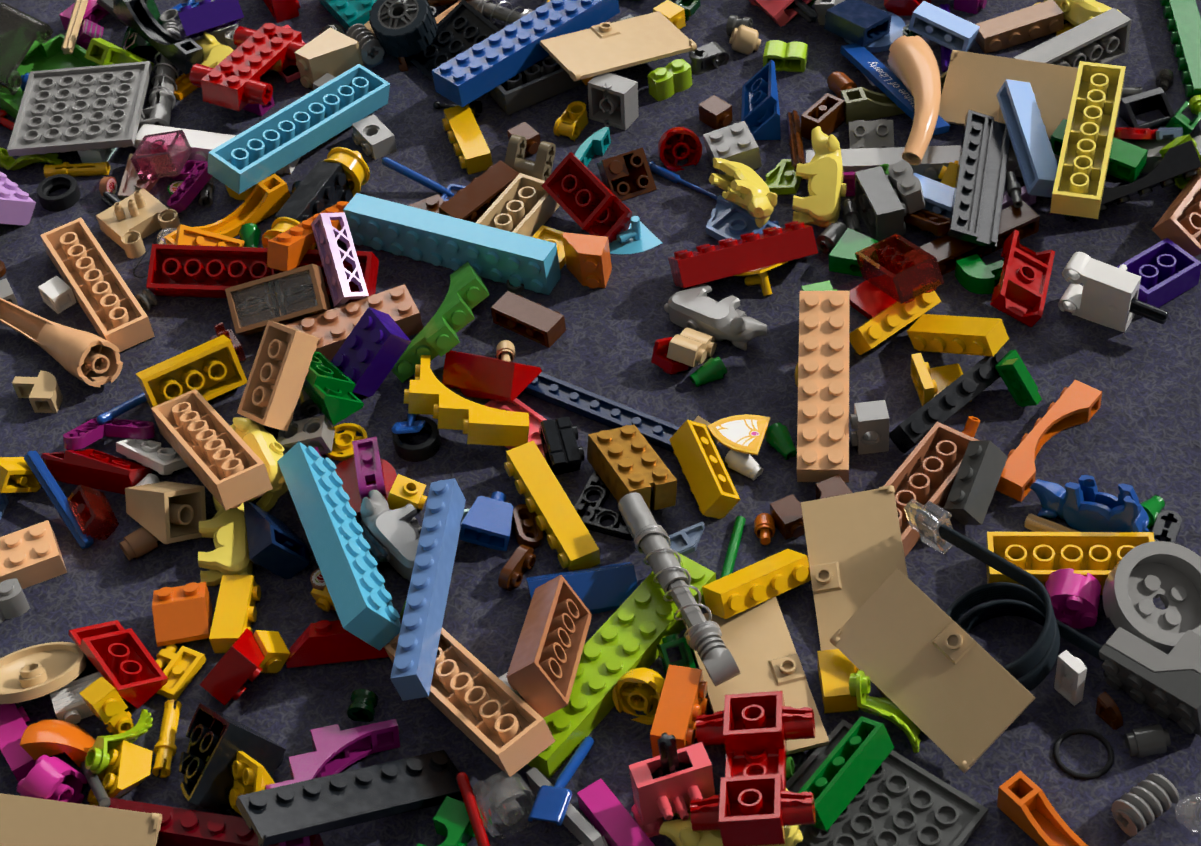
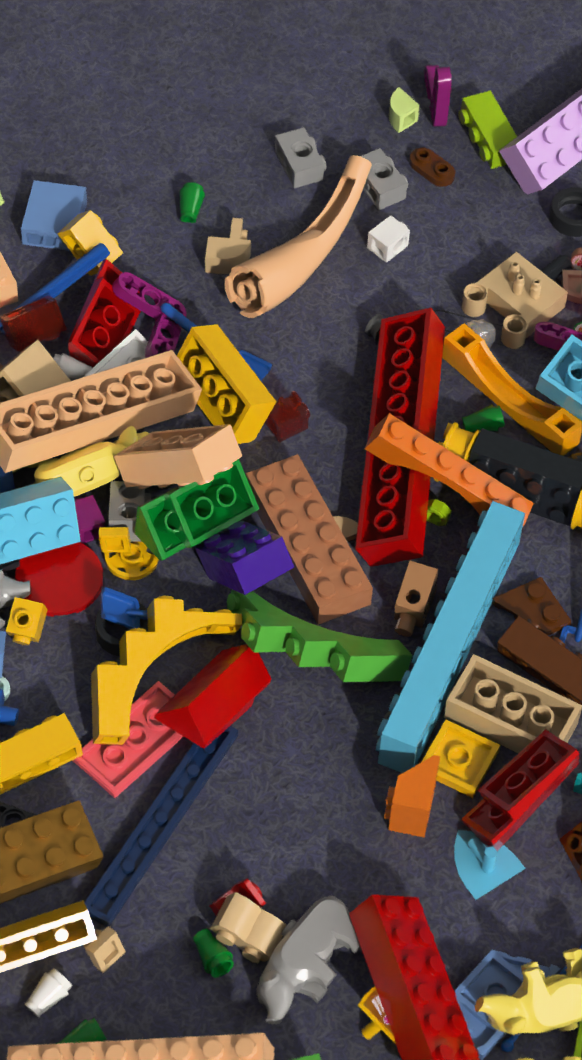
camera: 80 degrees right, 10 degrees up
light nougat brick [40,218,155,353] -> none
light orange plate [175,224,245,247] -> none
clear brick [225,264,331,336] -> none
lavender fence [311,212,369,307] -> none
magenta plate [352,436,386,499] -> none
brick [491,291,566,348] -> none
tan cylinder [496,340,515,362] -> none
black brick [539,417,585,476] -> none
shield [707,414,771,456] -> none
none -> yellow tile [99,527,131,553]
none -> medium nougat torso [395,561,438,637]

